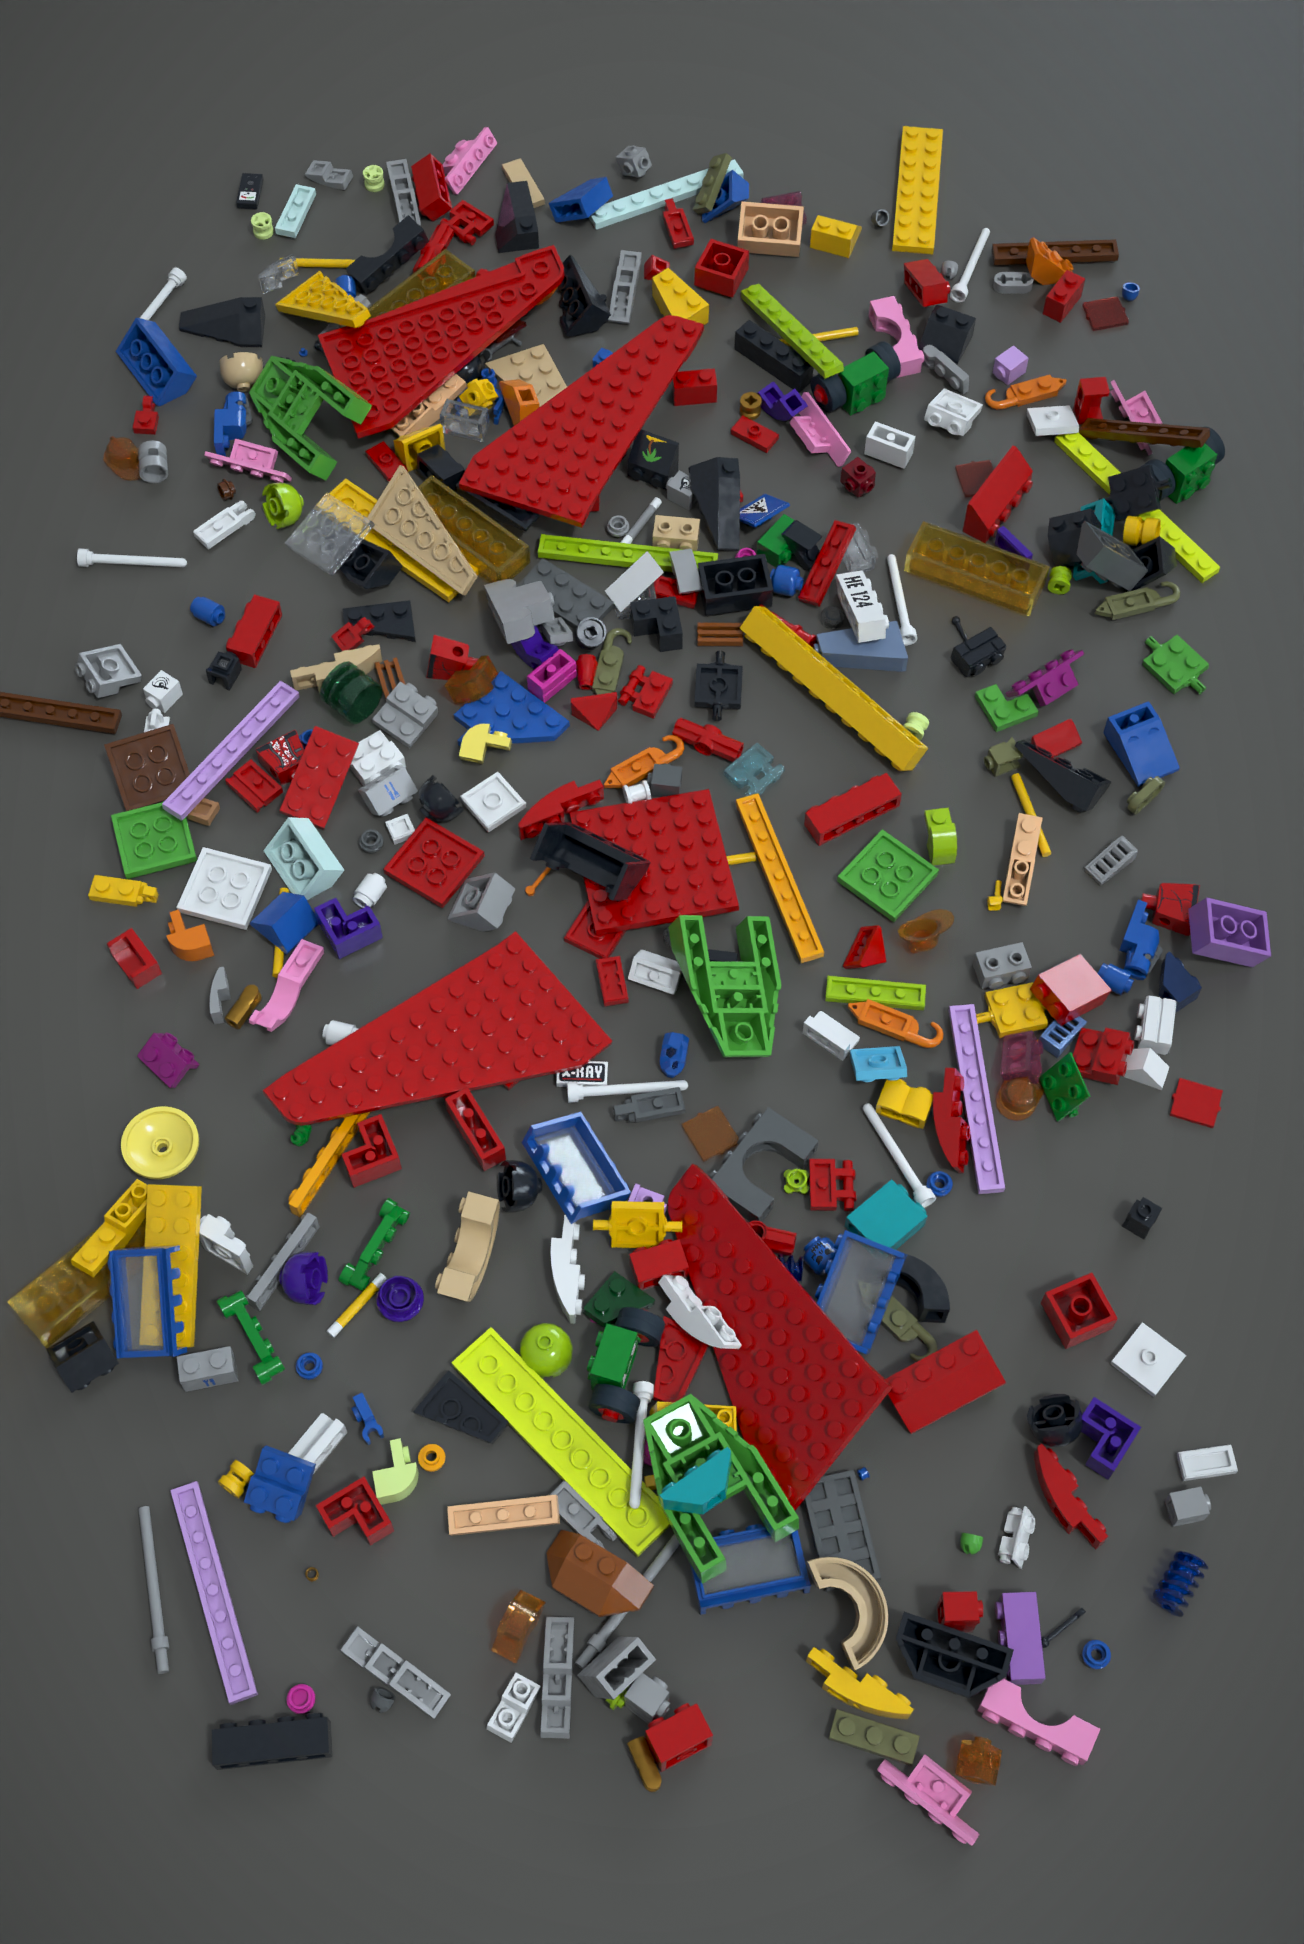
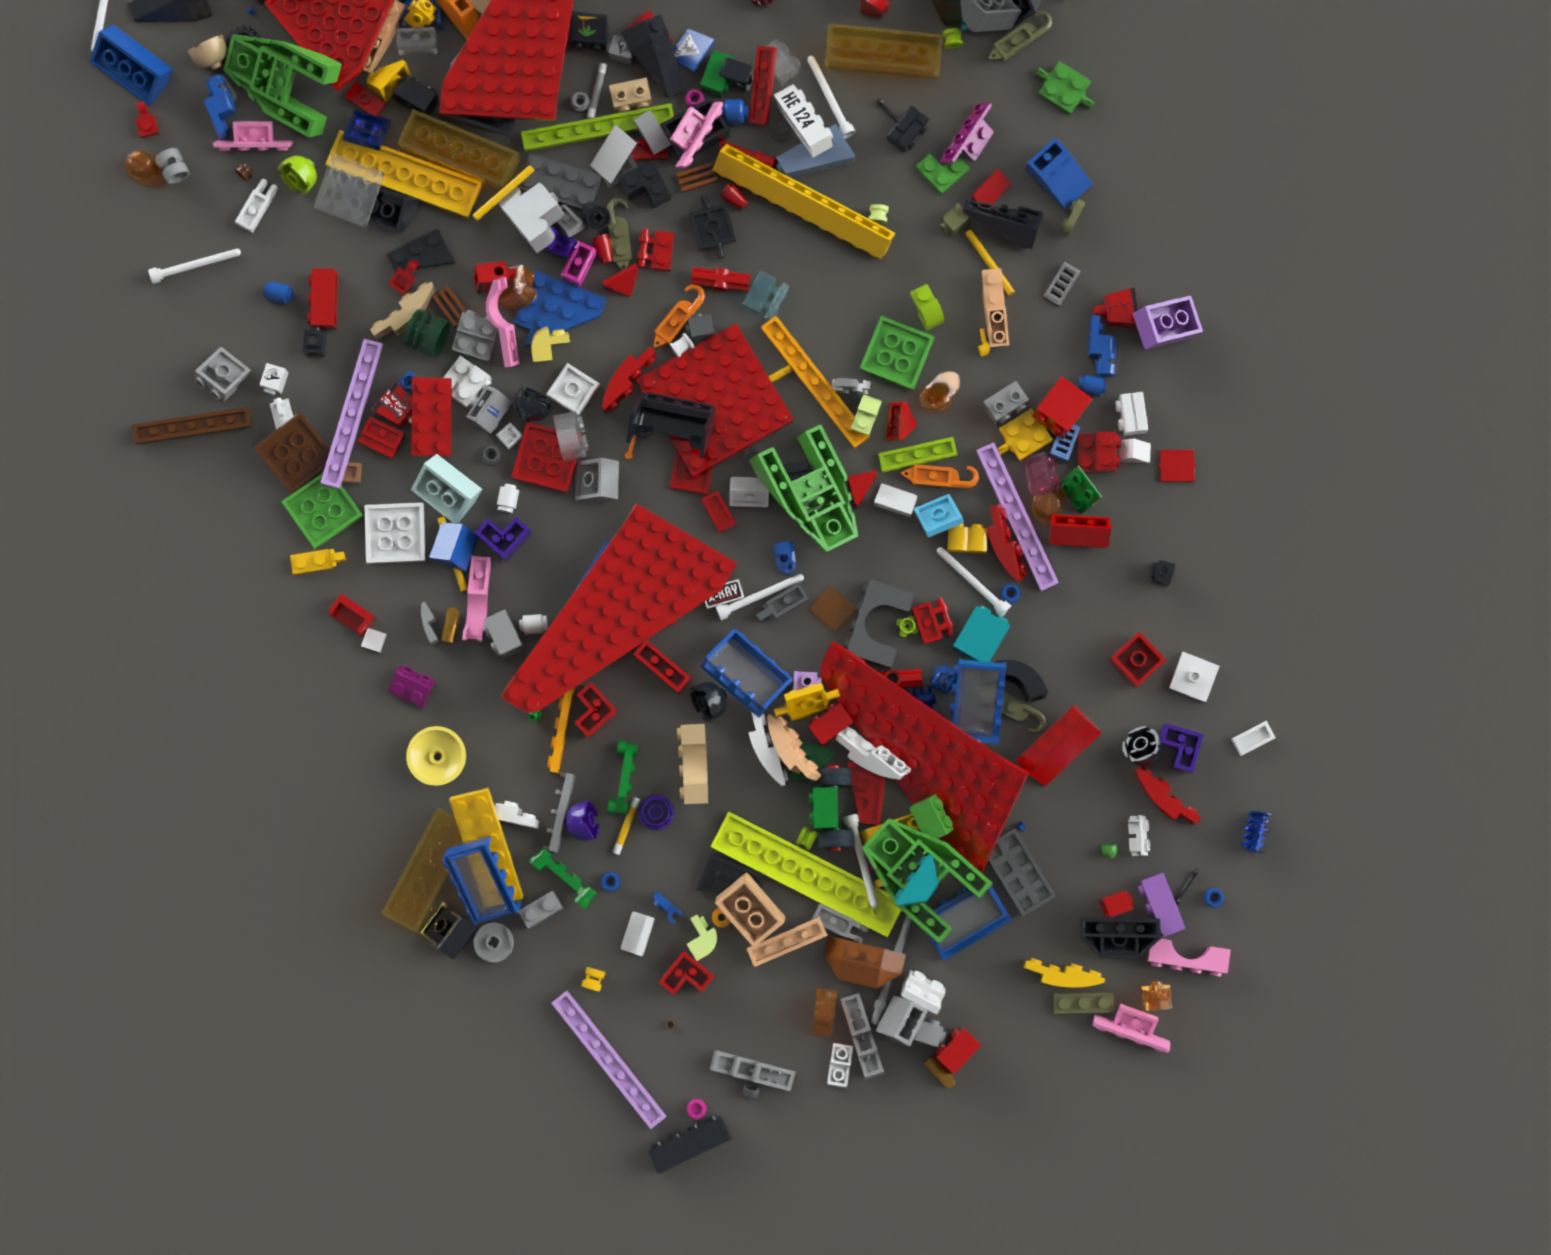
camera: 20 degrees left, 20 degrees up
yellow slope [71,1179,148,1278] -> none
light grey bar [138,1506,169,1674] -> none
orange brick [166,910,214,961] -> none
blue plate [244,1446,316,1523] -> none
tan wing [365,465,478,596] -> none
lime cylinder [519,1323,573,1378] -> none
red brick [804,773,902,846] -> none
tan brick [805,1557,888,1670] -> none
dark purple tile [995,526,1033,571] -> none
dark blue slope [1158,952,1202,1013] -> none
light grey brick [1164,1487,1211,1527] -> none
none -> clear blue plate [343,110,391,151]
none -> white tile [361,628,387,653]
none -> yellow bar [472,165,535,221]
none -> light grey plate [474,922,514,963]
none -> light grey brick [483,609,525,659]
none -> bright pink piece [486,277,520,367]
none -> clear brick [553,411,589,461]
none -> bright pink bracket [670,101,723,169]
none -> light nougat brick [715,872,785,948]
none -> red cone [720,183,749,210]
none -> light nougat slope [767,714,821,781]
none -> lime wheel [795,826,818,851]
none -> light grey plate [832,378,871,395]
none -> red slope [847,470,878,509]
none -> yellowish green brick [851,395,882,436]
none -> white plate [901,970,945,1015]
none -> bright green brick [909,794,953,839]
none -> red brick [1049,514,1111,548]

